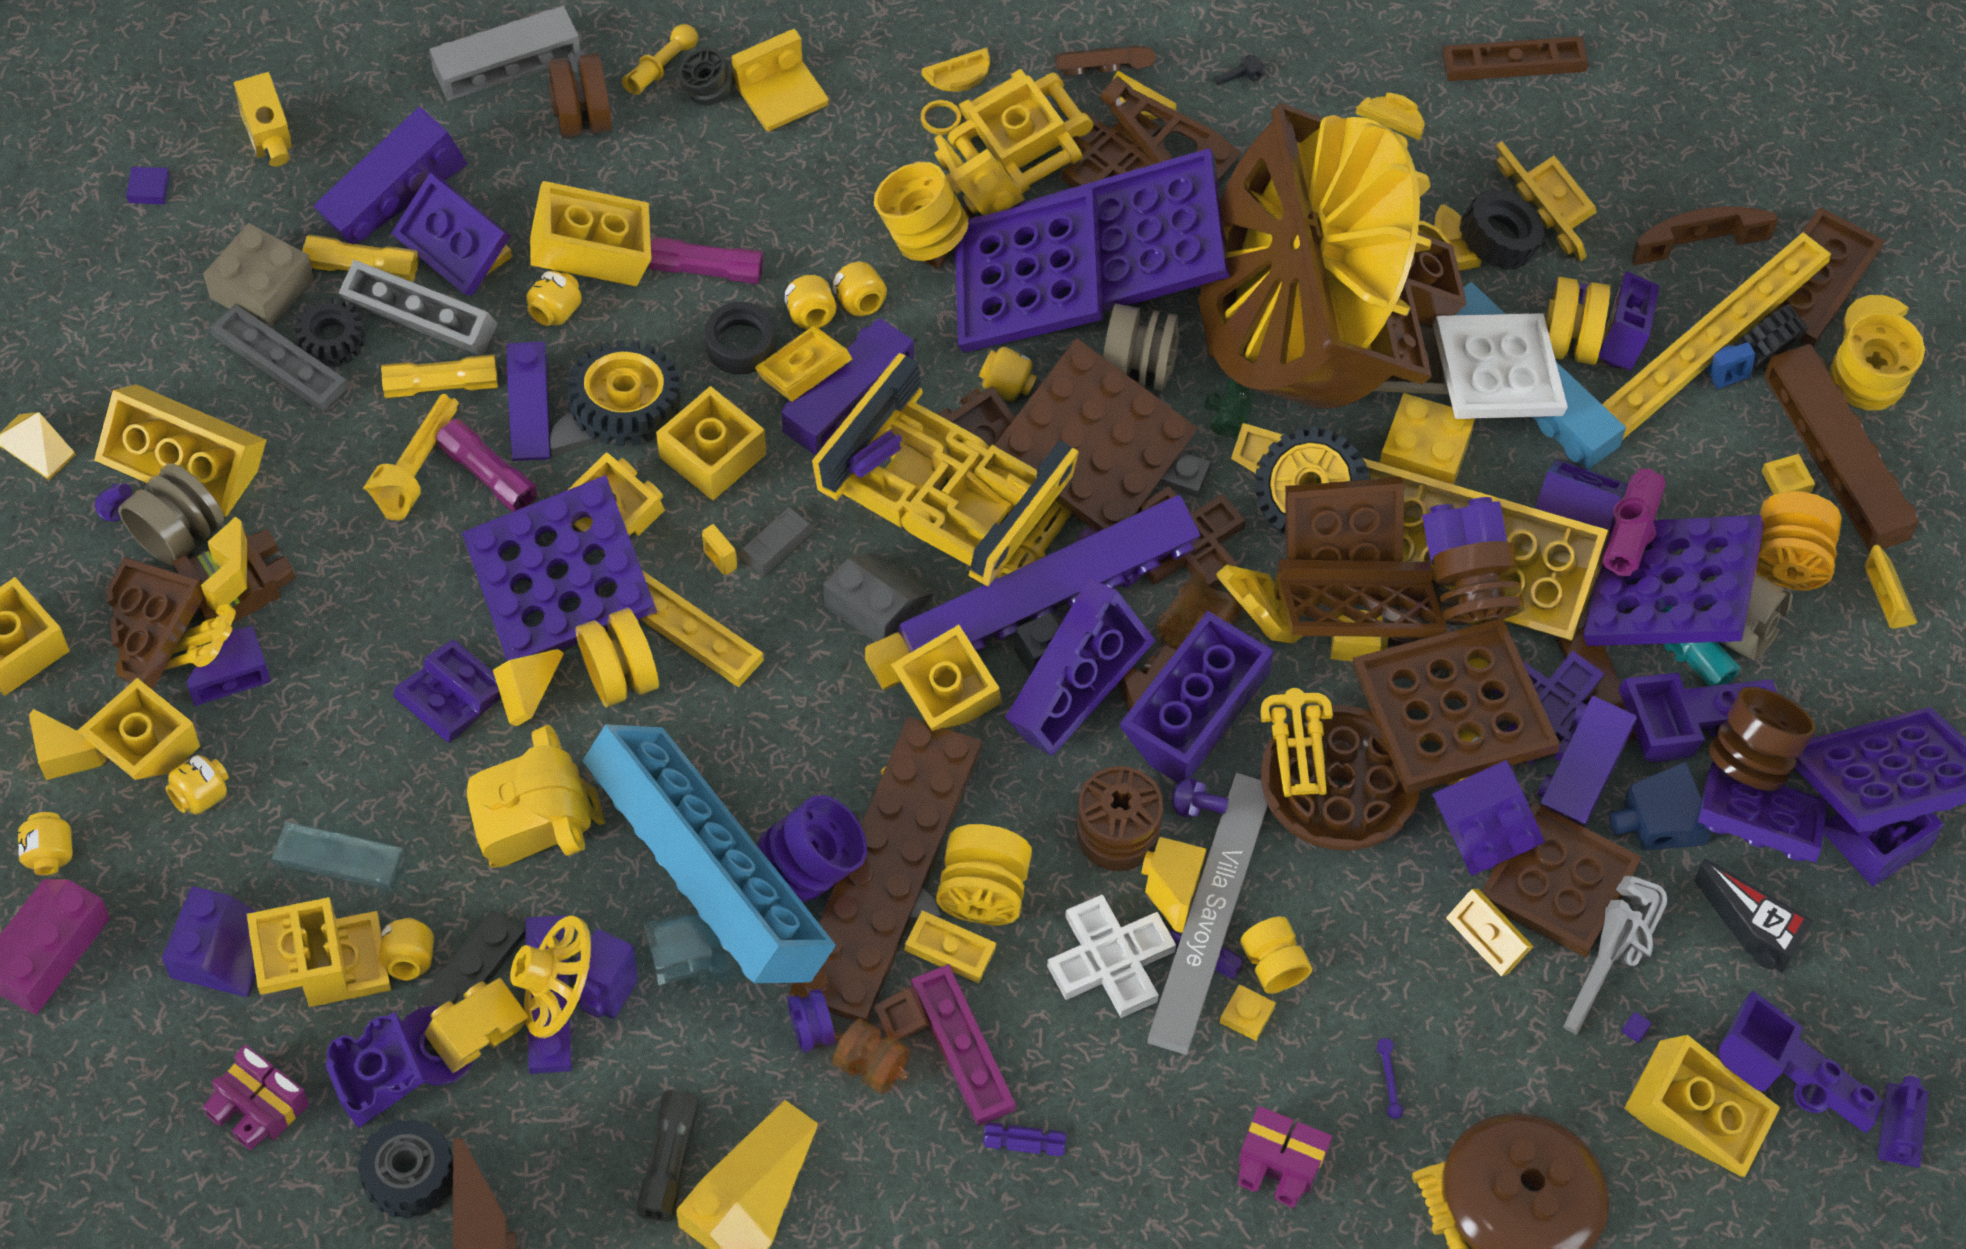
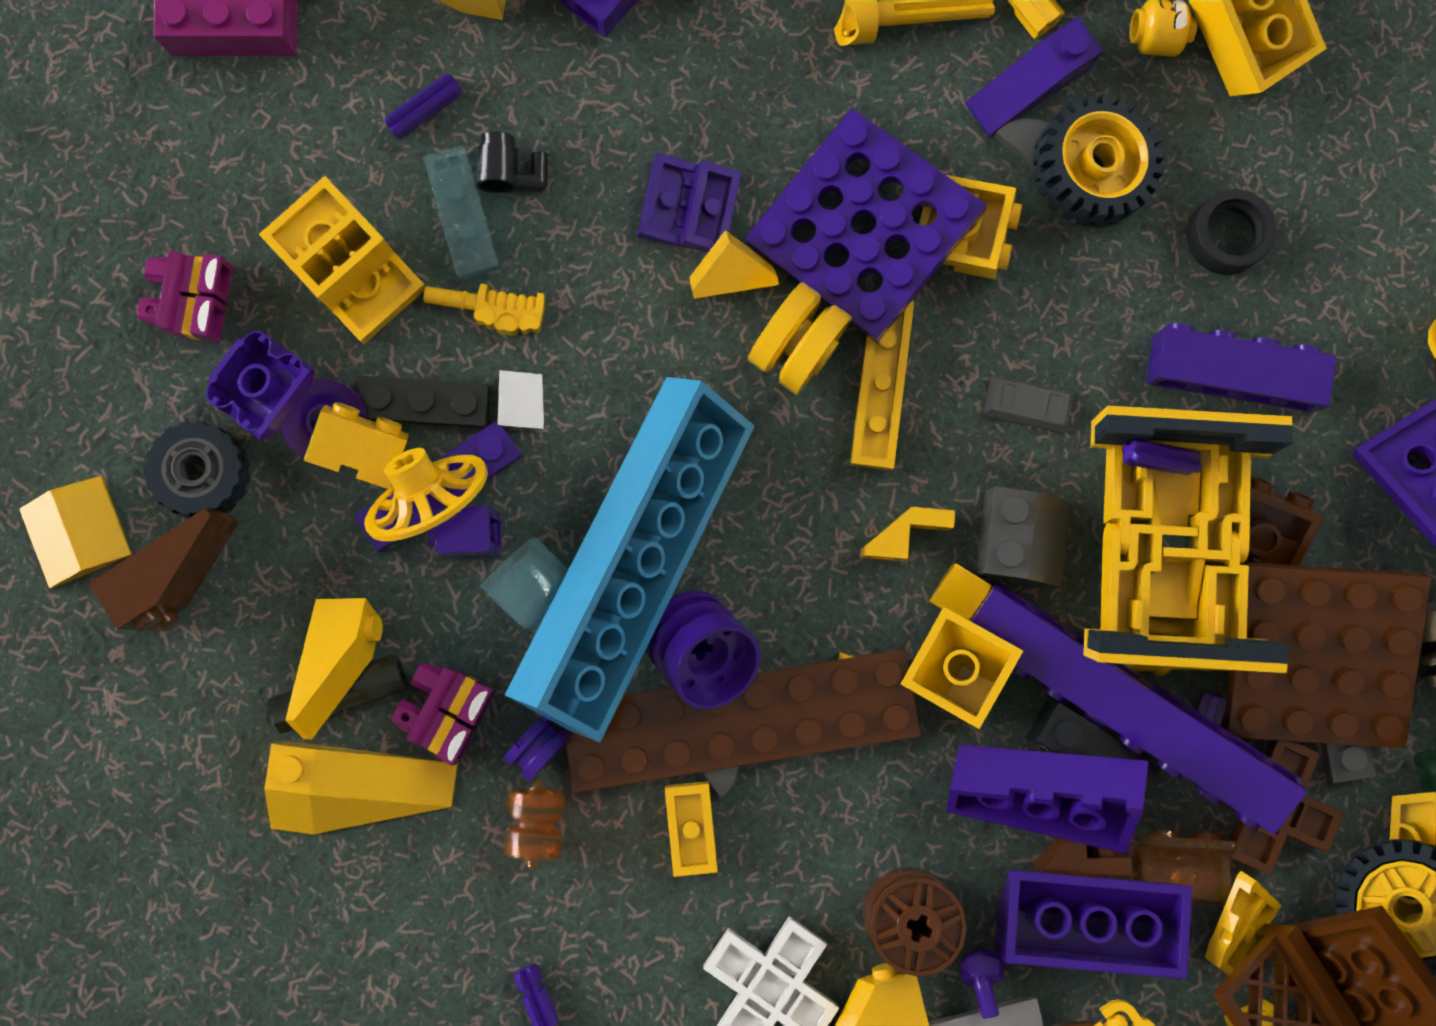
camera: 55 degrees right, 25 degrees up
dark purple slope [162,886,257,997] -> none
yellow head [165,755,229,815] -> none
yellow head [378,918,434,981] -> none
magenta axle [436,419,538,512] -> none
yellow piece [467,725,605,868] -> none
magenta axle [649,237,764,284] -> none
yellow brick [656,386,766,501] -> none
yellow tile [702,524,737,575] -> none
yellow tile [755,326,852,402] -> none
yellow head [784,275,837,330] -> none
yellow head [833,261,887,317] -> none
reddish brown plate [874,987,931,1043] -> none
magenta plate [911,964,1016,1126] -> none
yellow wheel [937,824,1032,926] -> none
yellow head [978,347,1037,402] -> none
none -> yellow slope [285,598,383,740]
none -> dark purple axle [385,73,462,139]
none -> magenta hips [391,663,497,766]
none -> yellow piece [423,284,545,336]
none -> black piece [475,131,548,193]
none -> white sticker [498,370,544,429]
none -> yellow slope [860,507,955,561]

